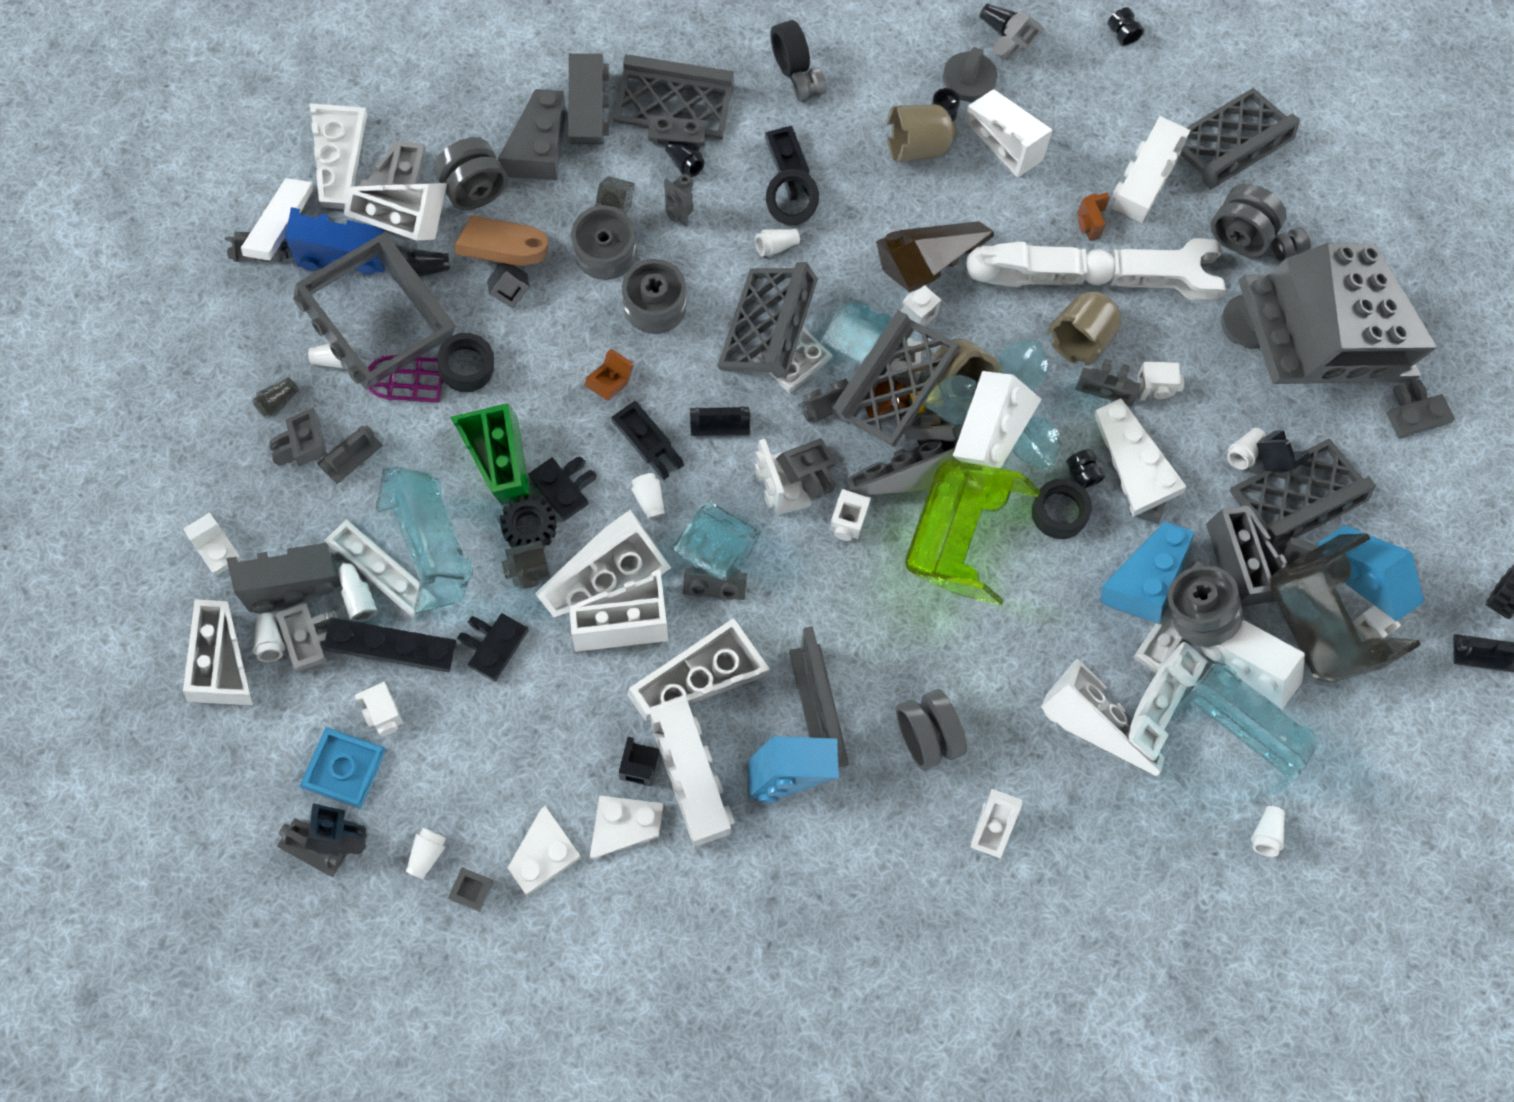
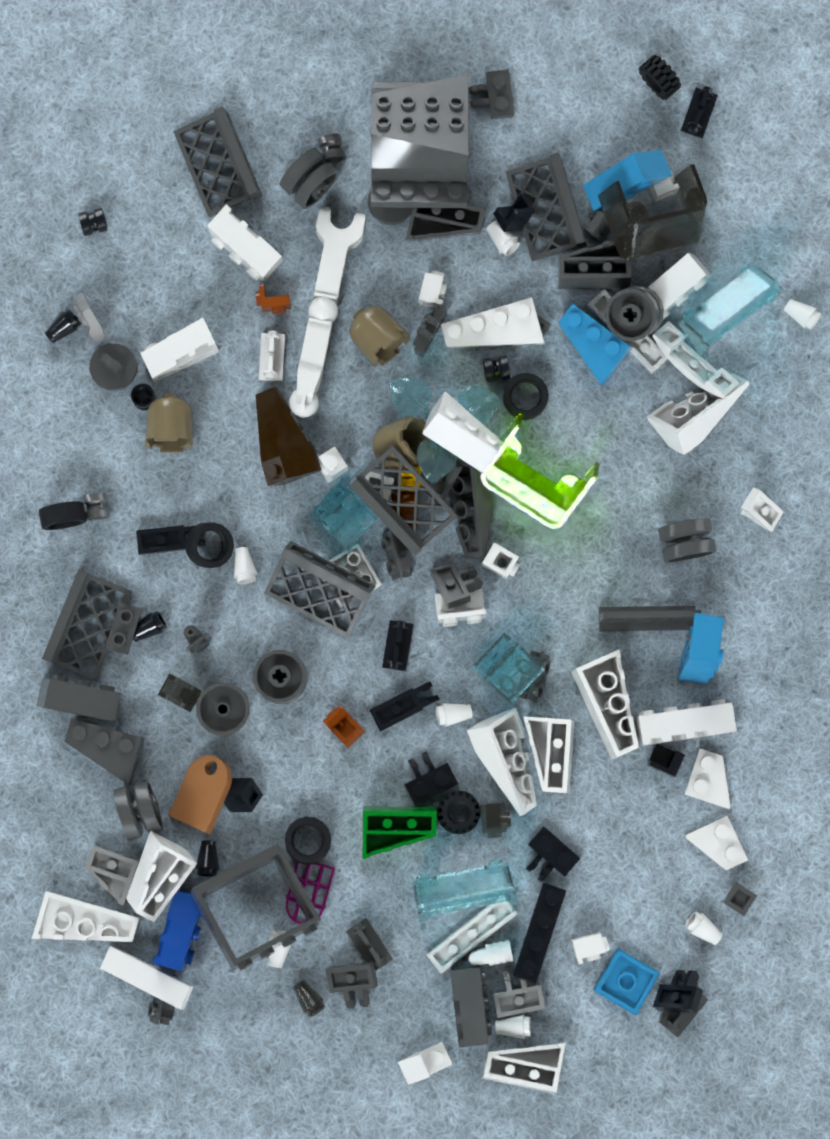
camera: 75 degrees left, 15 degrees up
none -> white hinge [259,331,285,381]
none -> dark grey wedge [406,204,486,242]

